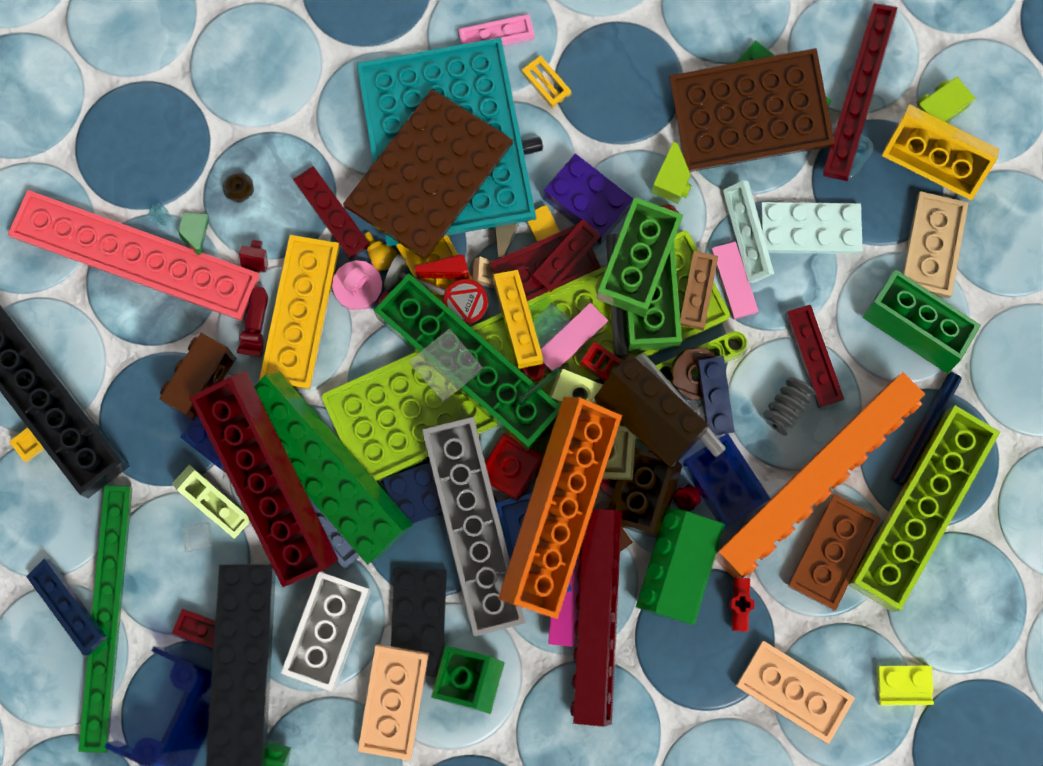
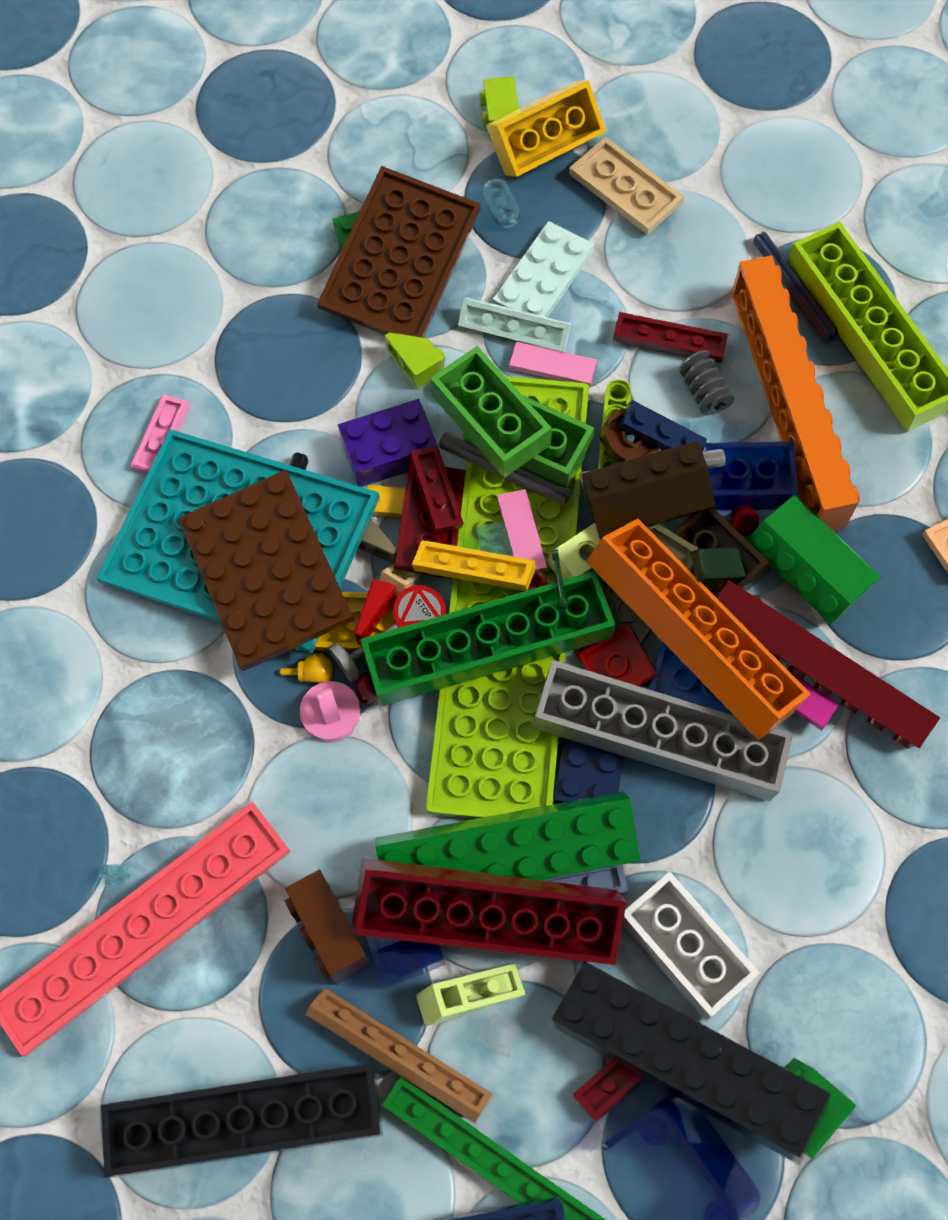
camera: 55 degrees left, 10 degrees down
yellow plate [9,427,45,463] -> none
tile [178,213,209,255] -> none
dark brown plate [223,172,254,203] -> none
dark red piece [236,286,269,357] -> none
dark red tile [239,240,268,273] -> none
yellow plate [259,235,340,390] -> none
dark red plate [293,166,370,260] -> none
light nougat plate [358,644,429,761] -> none
black plate [391,568,447,676] -> none
clear plate [409,328,483,402] -> none
green slope [431,645,505,714] -> none
yellow tile [522,55,571,109] -> none
red slope [580,341,623,382] -> none
medium nougat plate [680,251,718,330] -> none
red axle [728,578,754,632] -> none
dark orange plate [787,494,881,611] -> none
dark red plate [823,3,898,181] -> none
green slope [862,269,981,374] -> none
none -> medium nougat plate [306,988,492,1123]
none -> clear green tile [690,548,746,582]

